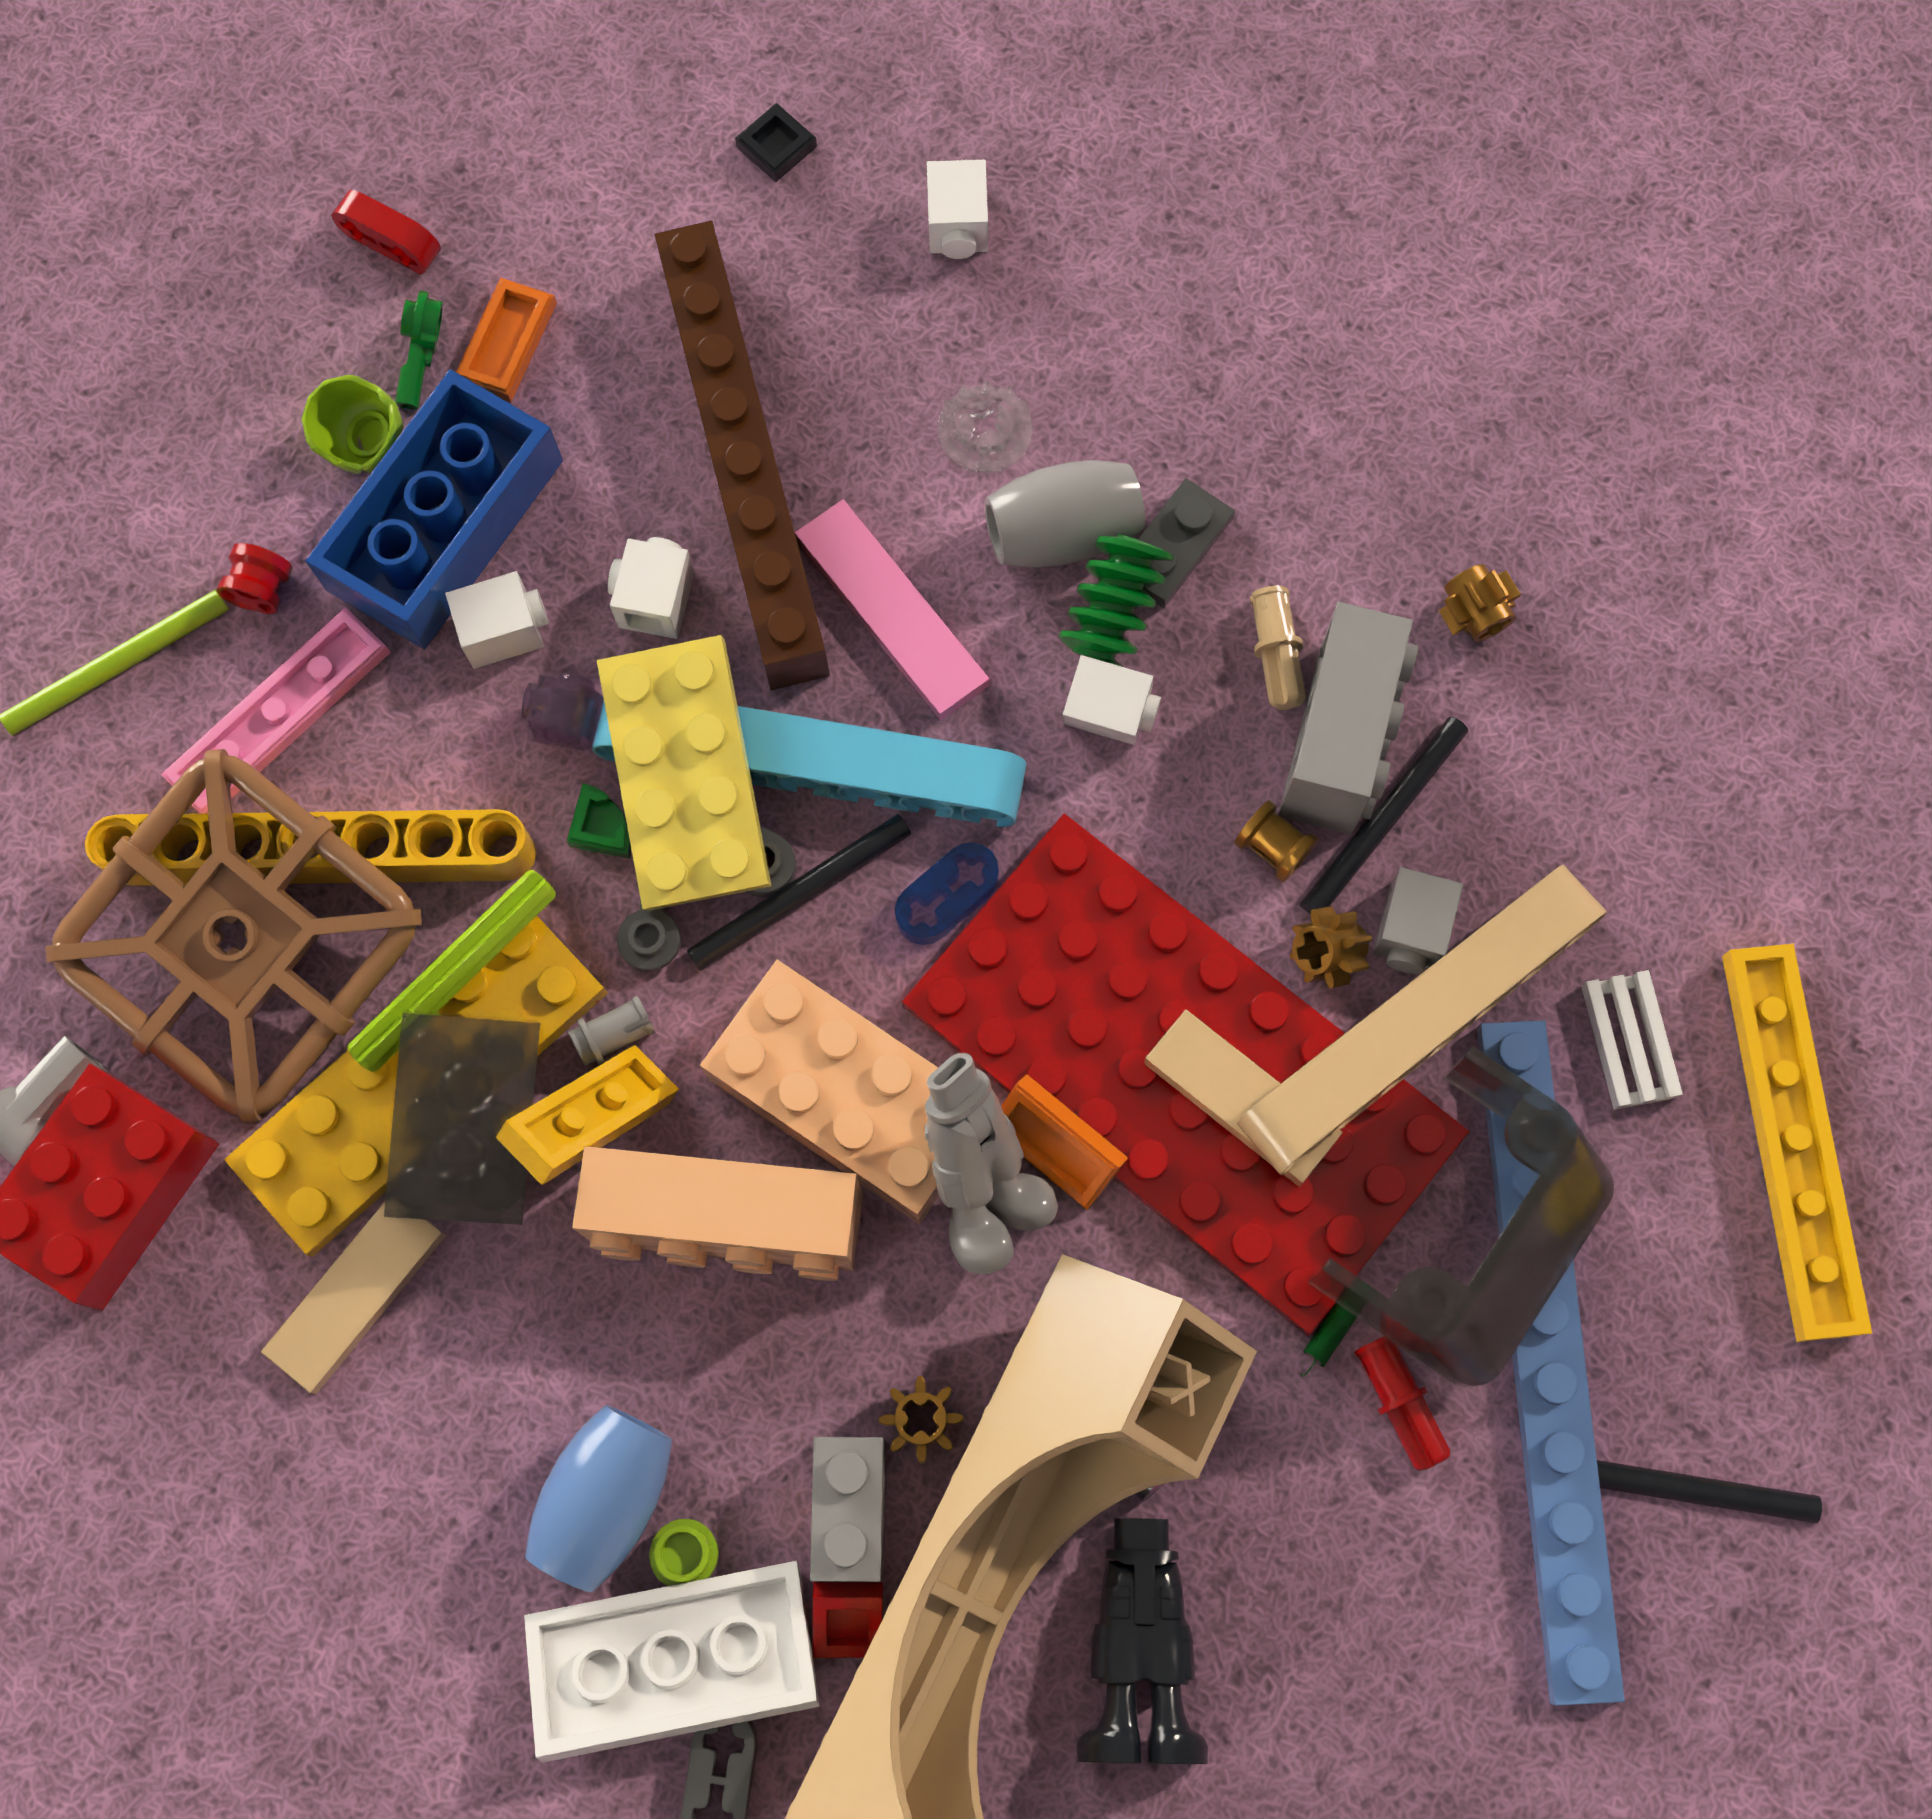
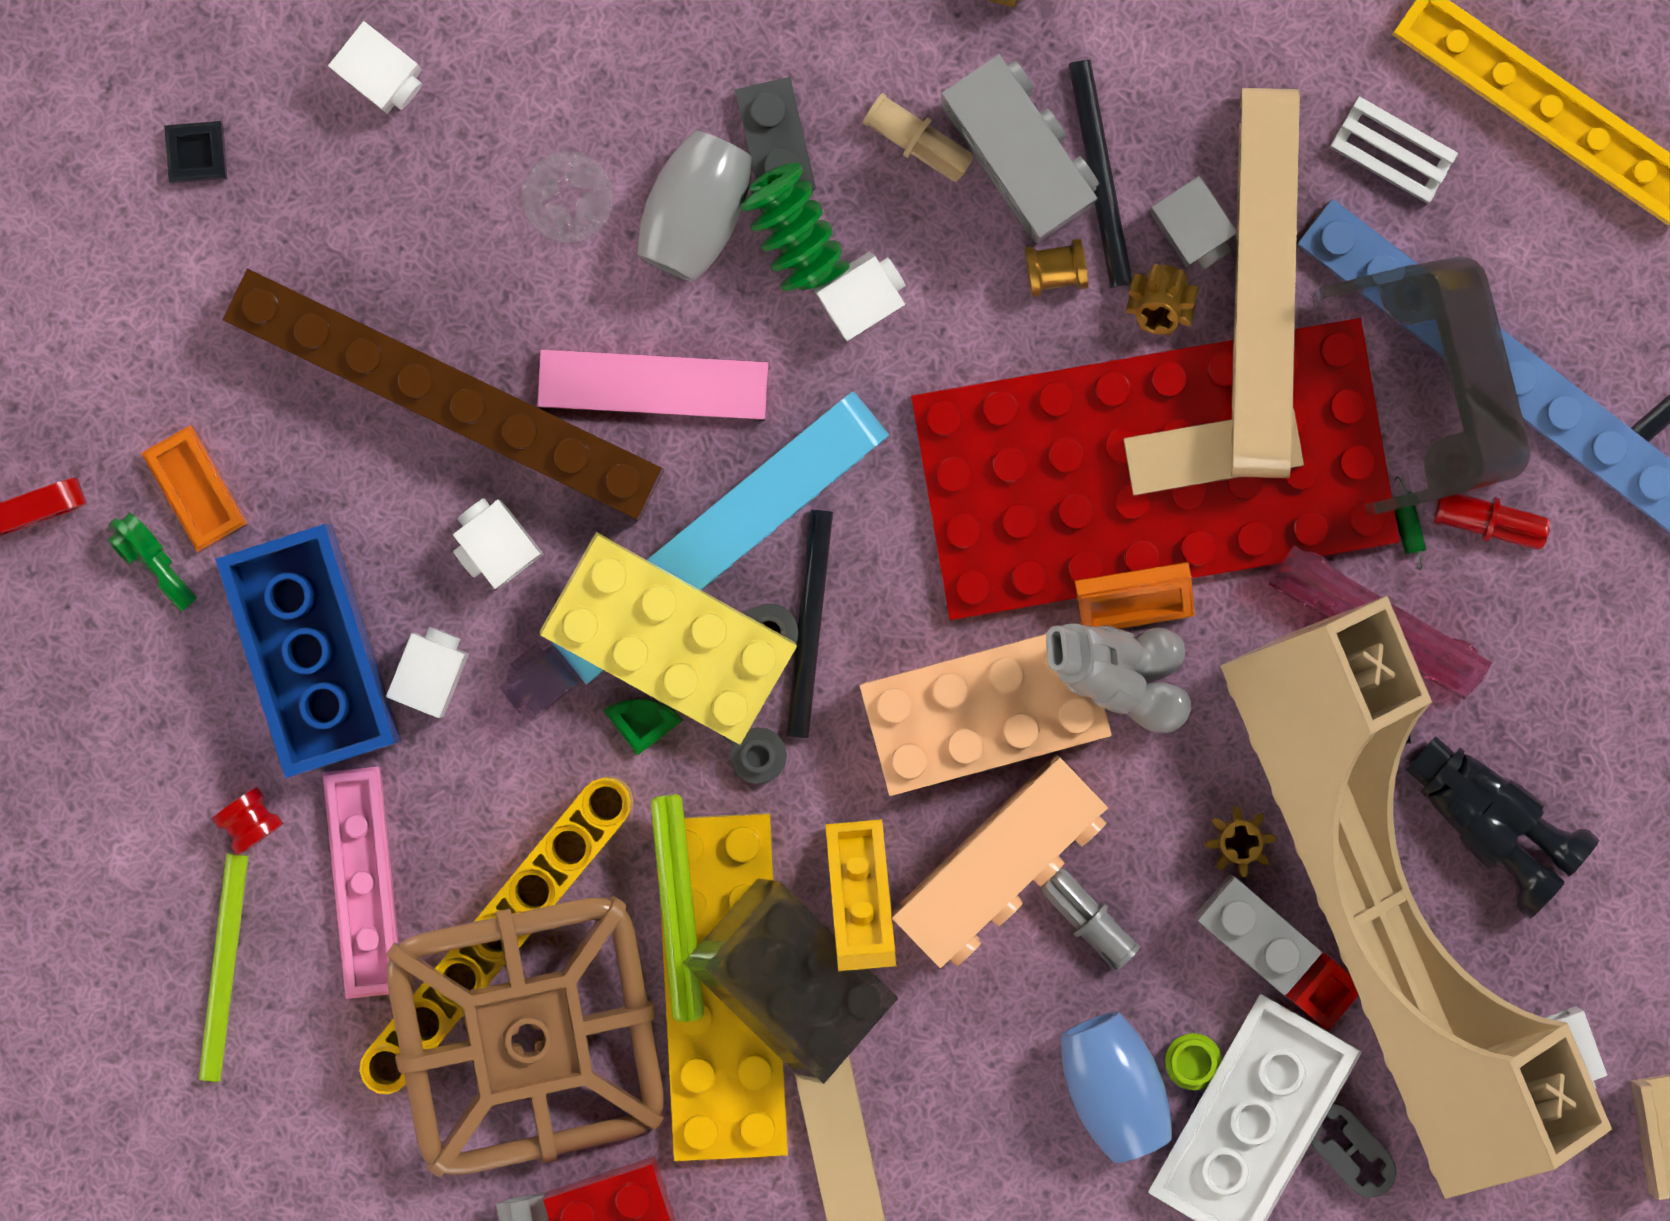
camera: 50 degrees left, 15 degrees up
lime hair [301,374,404,474] -> none
light grey pin [567,996,655,1066] -> none
clear blue beam [895,842,999,945] -> none
none -> light grey axle [1041,869,1140,971]
none -> clear pink plate [1268,546,1492,700]

